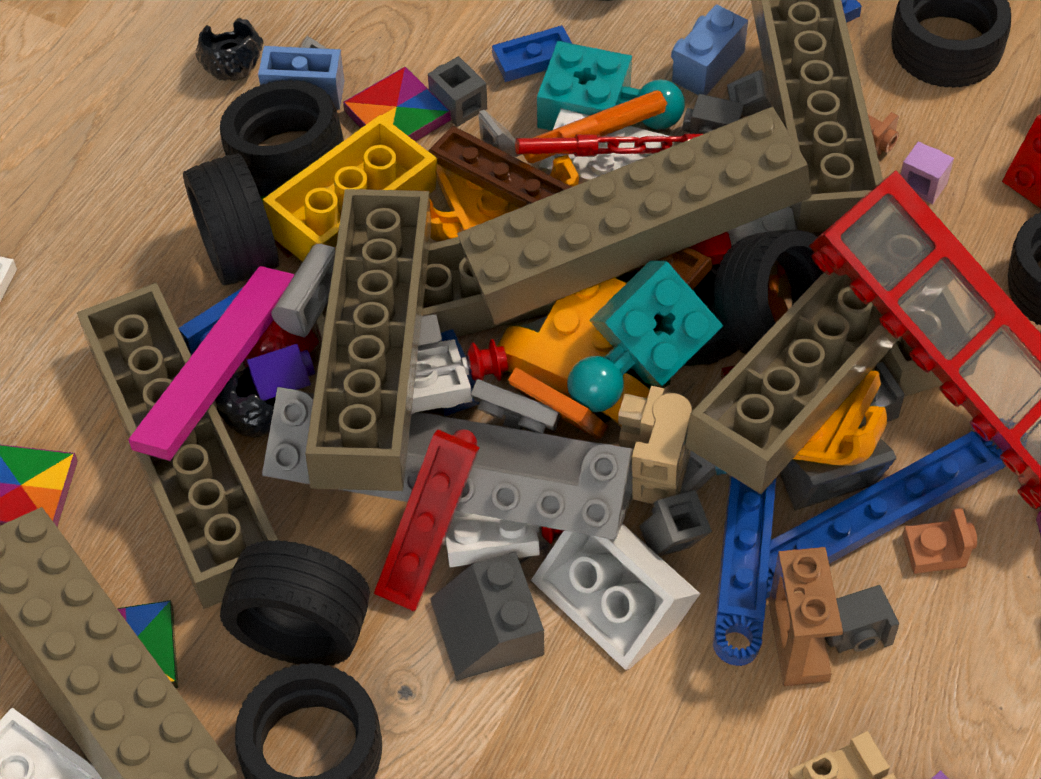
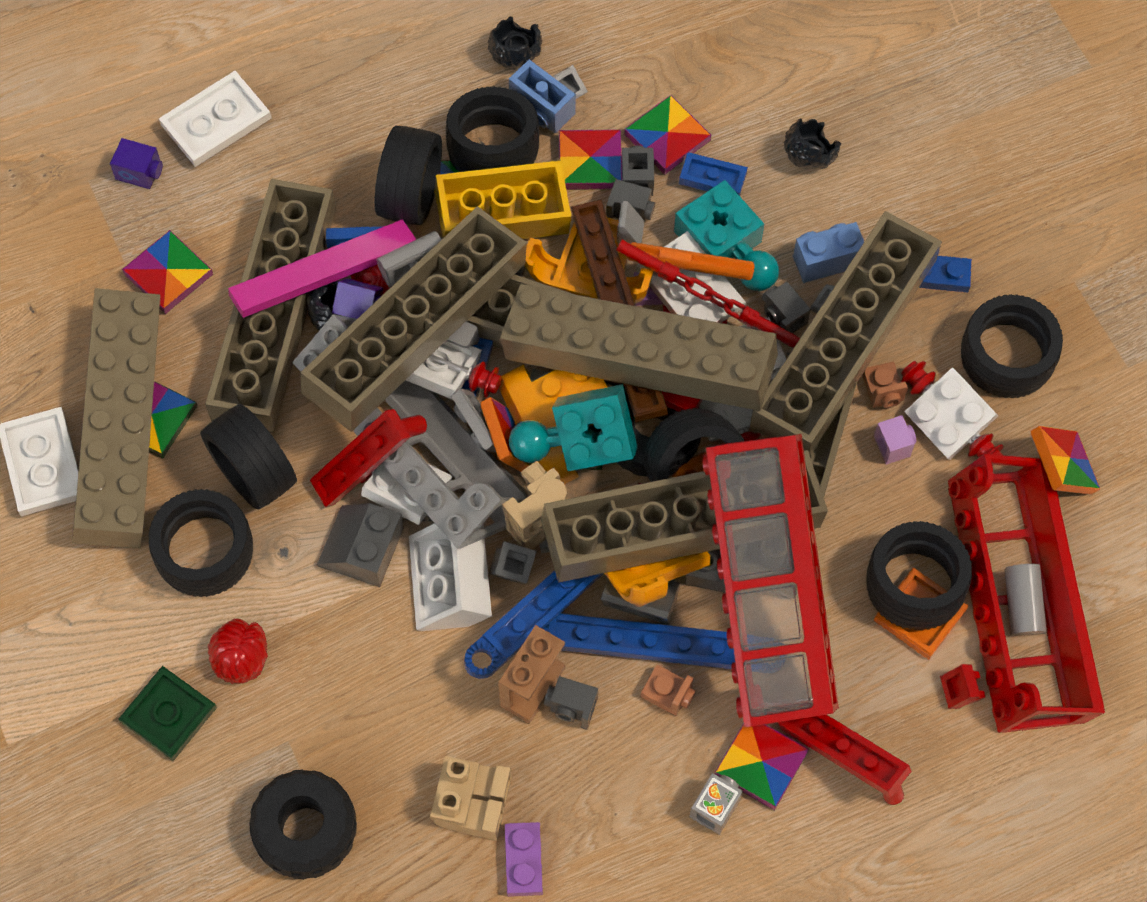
camera: 35 degrees right, 10 degrees up
none -> dark grey brick [606,179,655,222]
none -> tile [624,95,711,175]
none -> white plate [900,361,1004,466]

